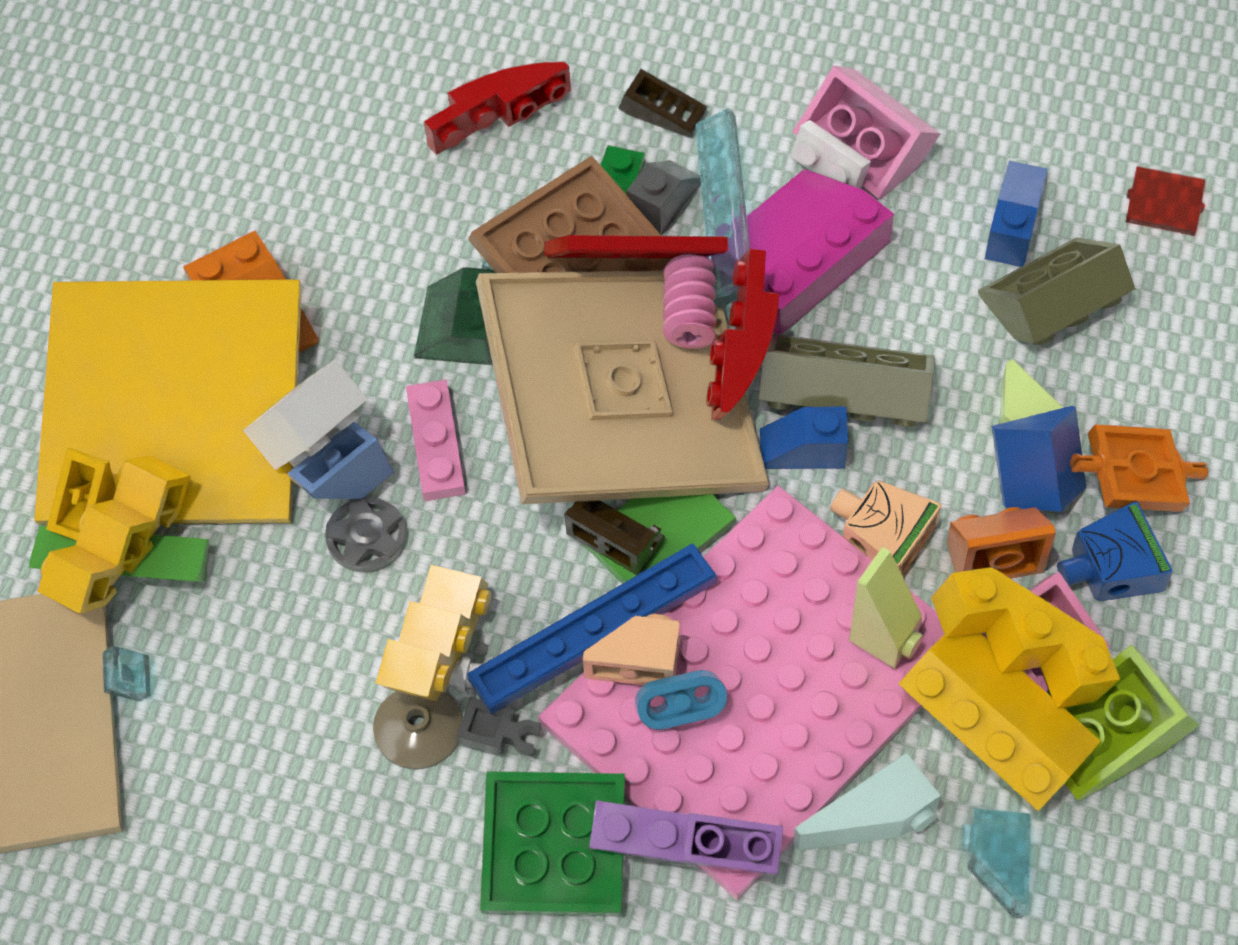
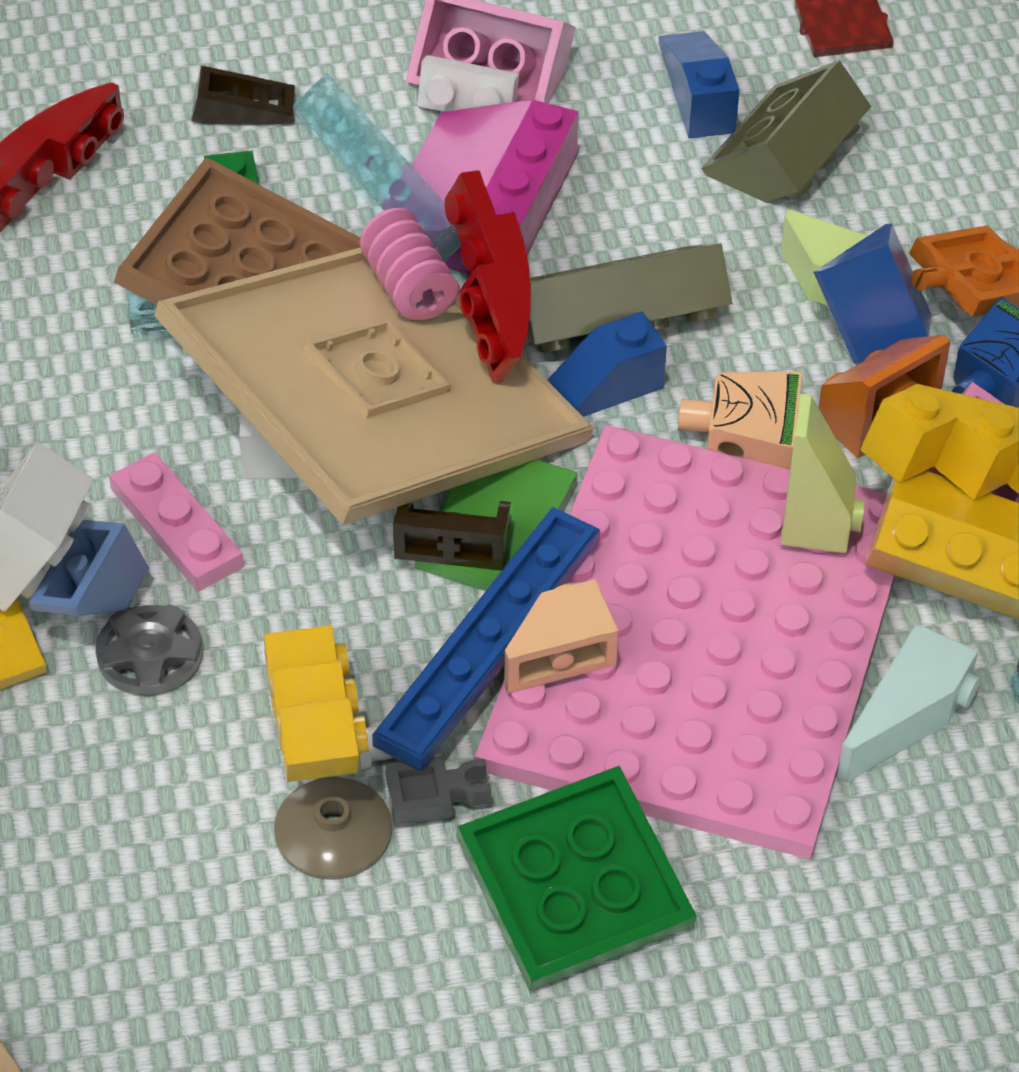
camera: 30 degrees left, 10 degrees down
clear green slope [414,267,496,366] -> none
red tile [544,235,728,259] -> none
medium lavender slope [589,801,784,875] -> none
dark grey slope [626,160,703,235] -> none
dark azure plate [635,670,727,730] -> none

